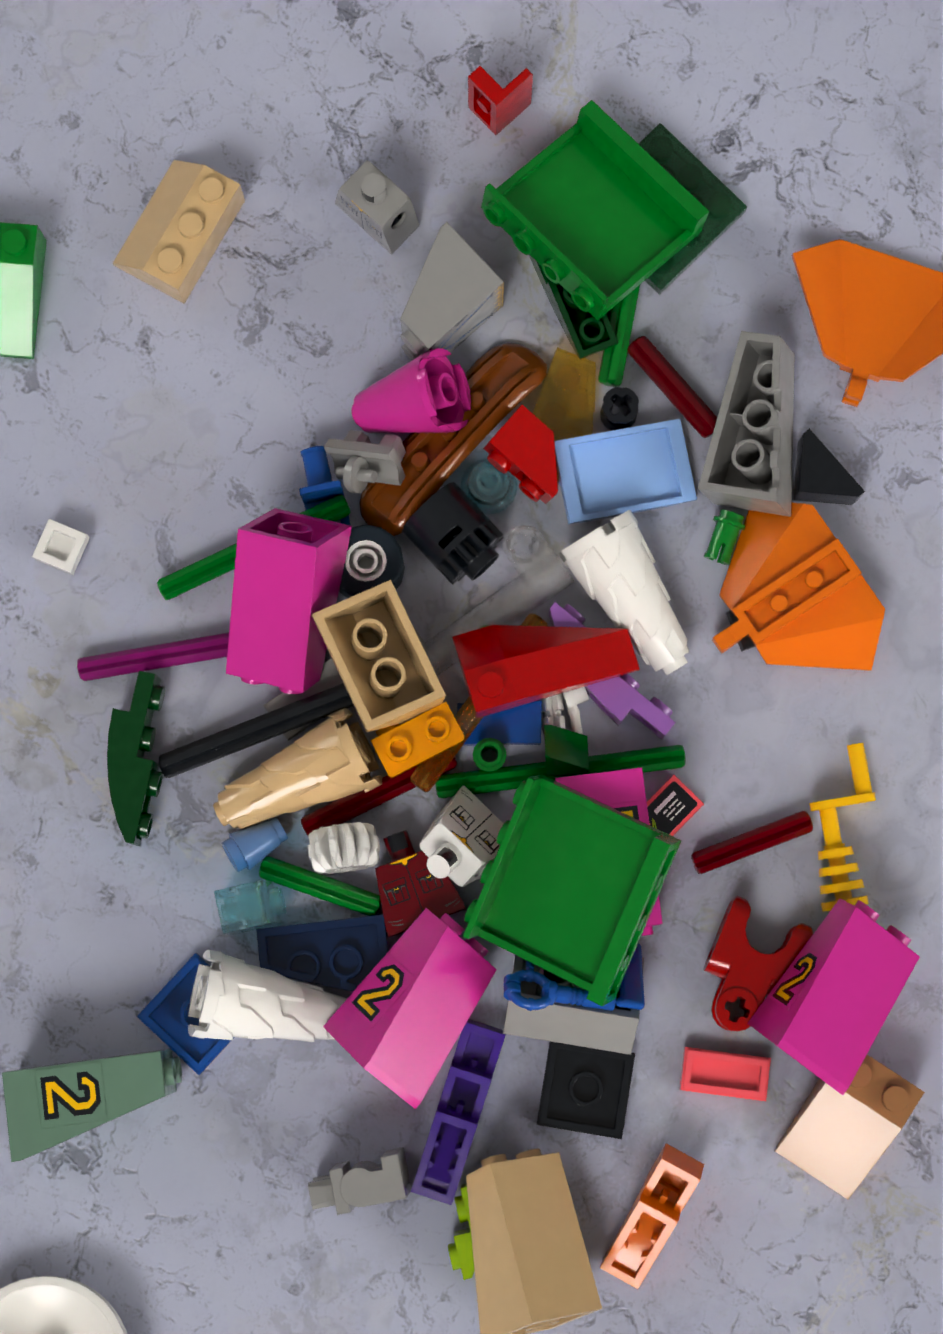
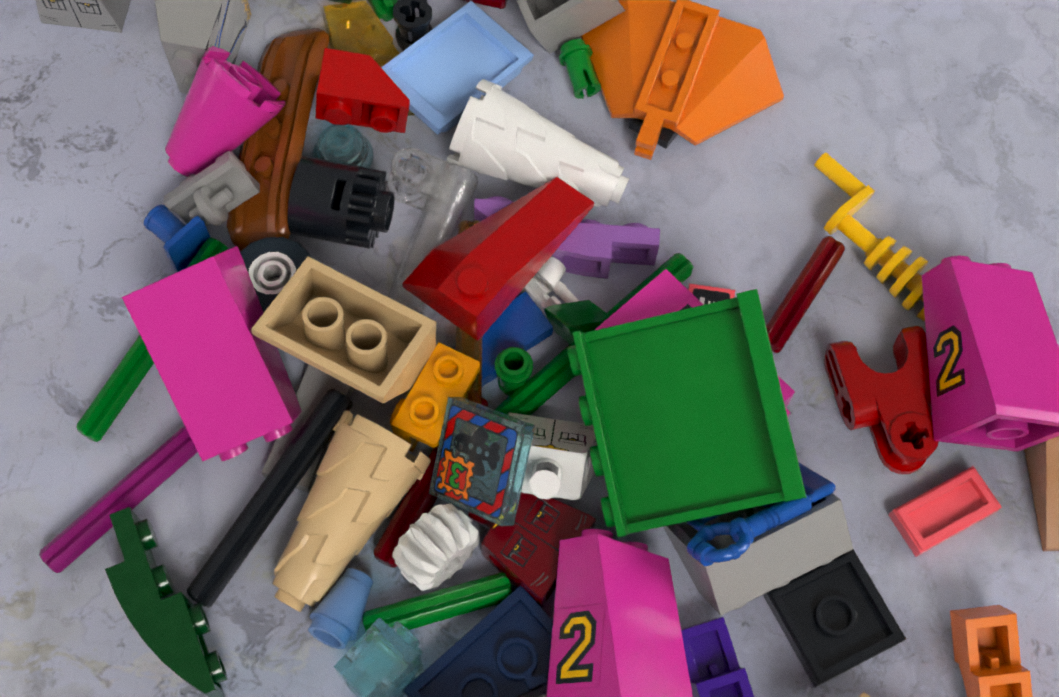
camera: 40 degrees left, 15 degrees down
none -> tile [429,397,535,527]

